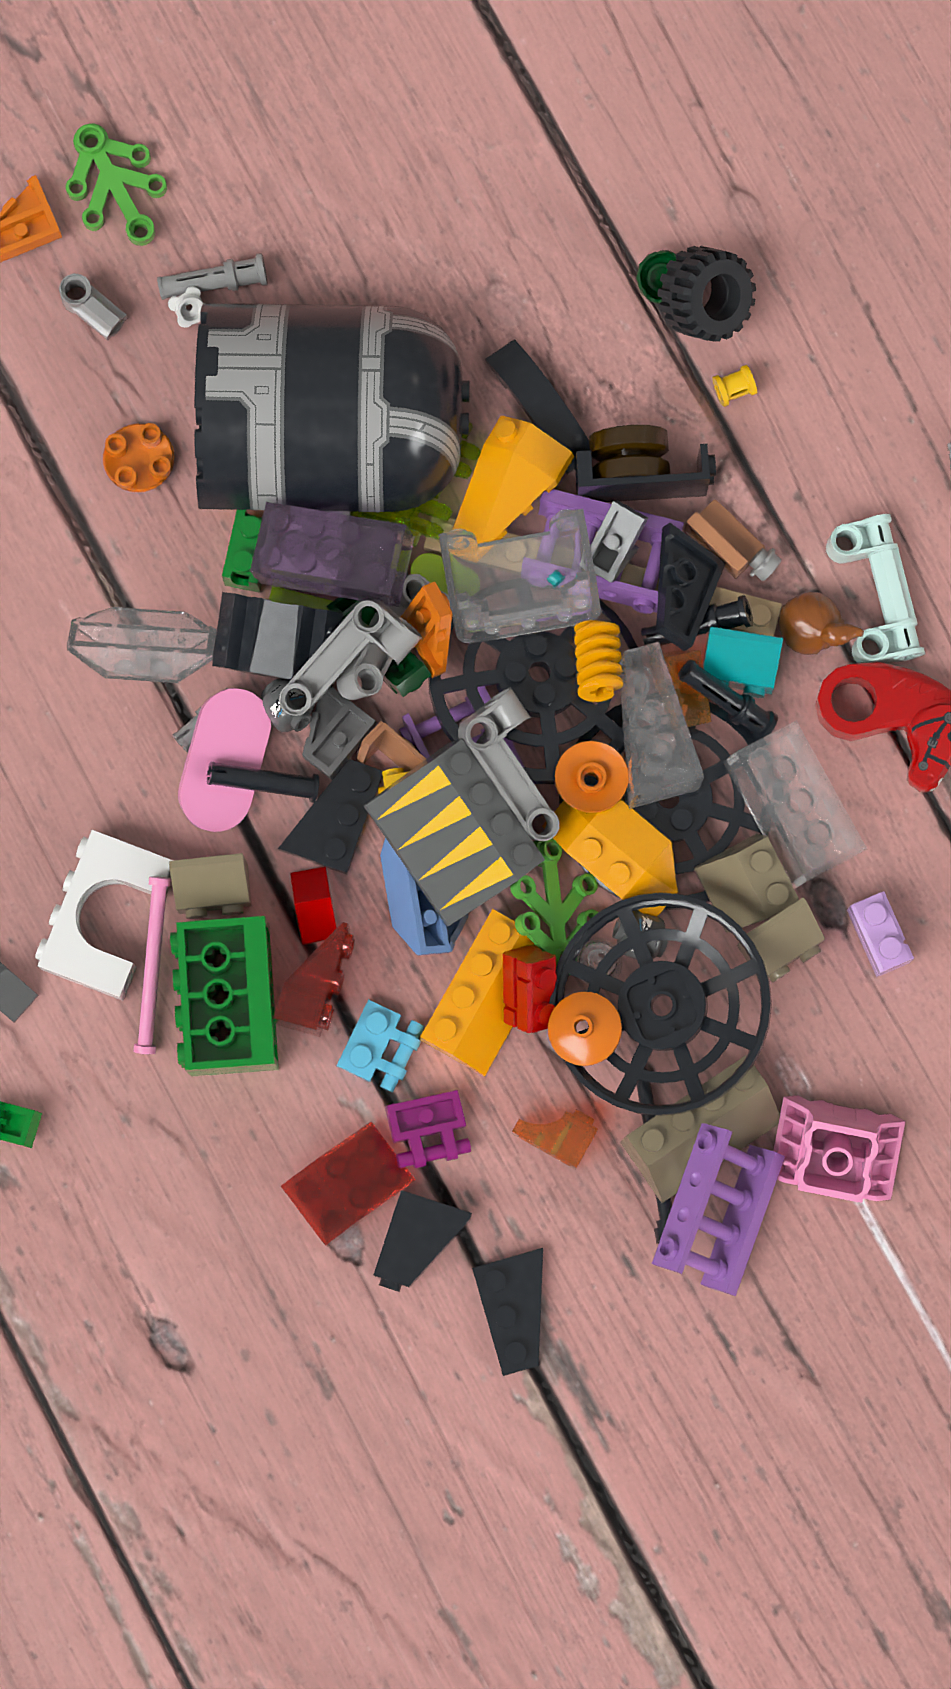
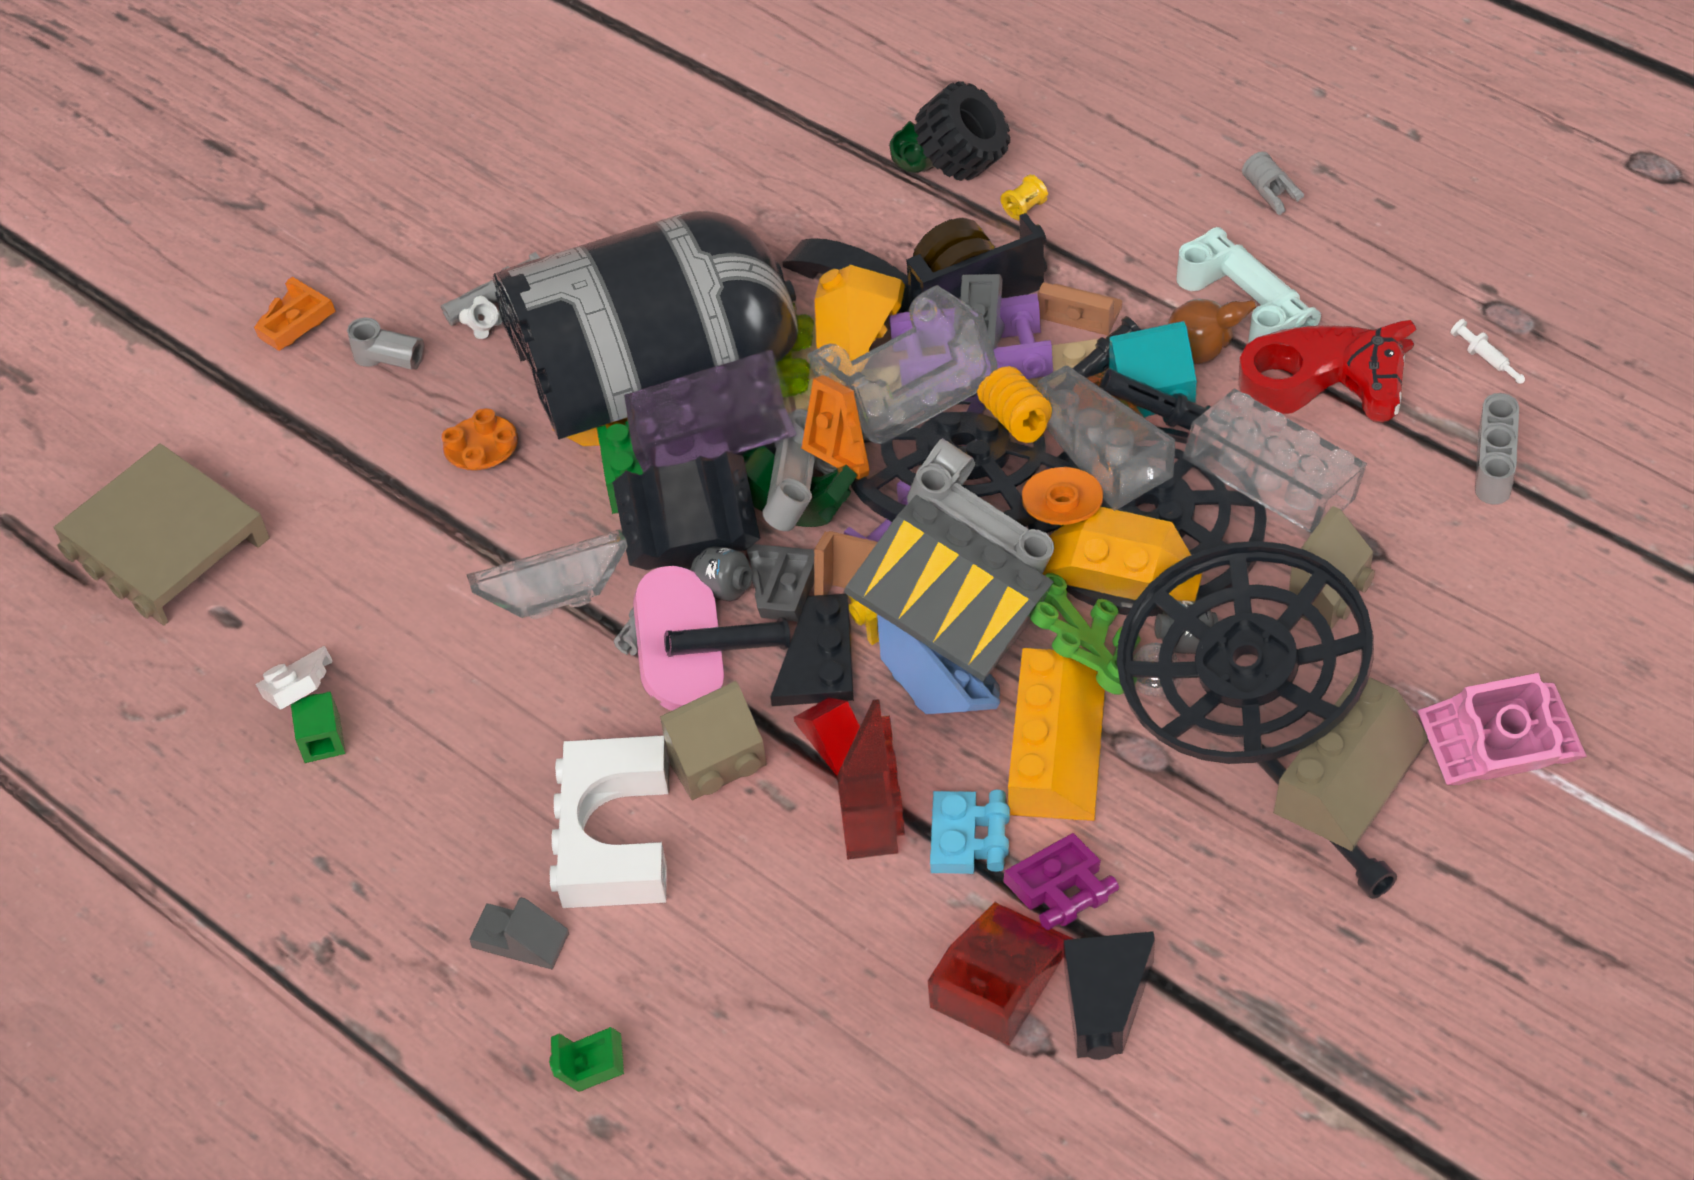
camera: 20 degrees left, 30 degrees down
bright green plant [66,124,167,246] -> none
bright pink bar [133,876,171,1054] -> none
green brick [170,916,279,1077] -> none
light grey piece [279,598,422,716] -> none
black wing [472,1248,543,1376] -> none
red brick [503,945,557,1033] -> none
clear orange arch [512,1109,598,1170] -> none
teal piece [546,569,565,588] -> none
orange dish [548,992,622,1066] -> none
medium lavender fence [652,1123,785,1296] -> none
black wing [656,523,726,651] -> none
dark tan slope [693,833,799,933] -> none
light grey plate [749,548,782,581] -> none
lavender brick [847,891,914,977] -> none

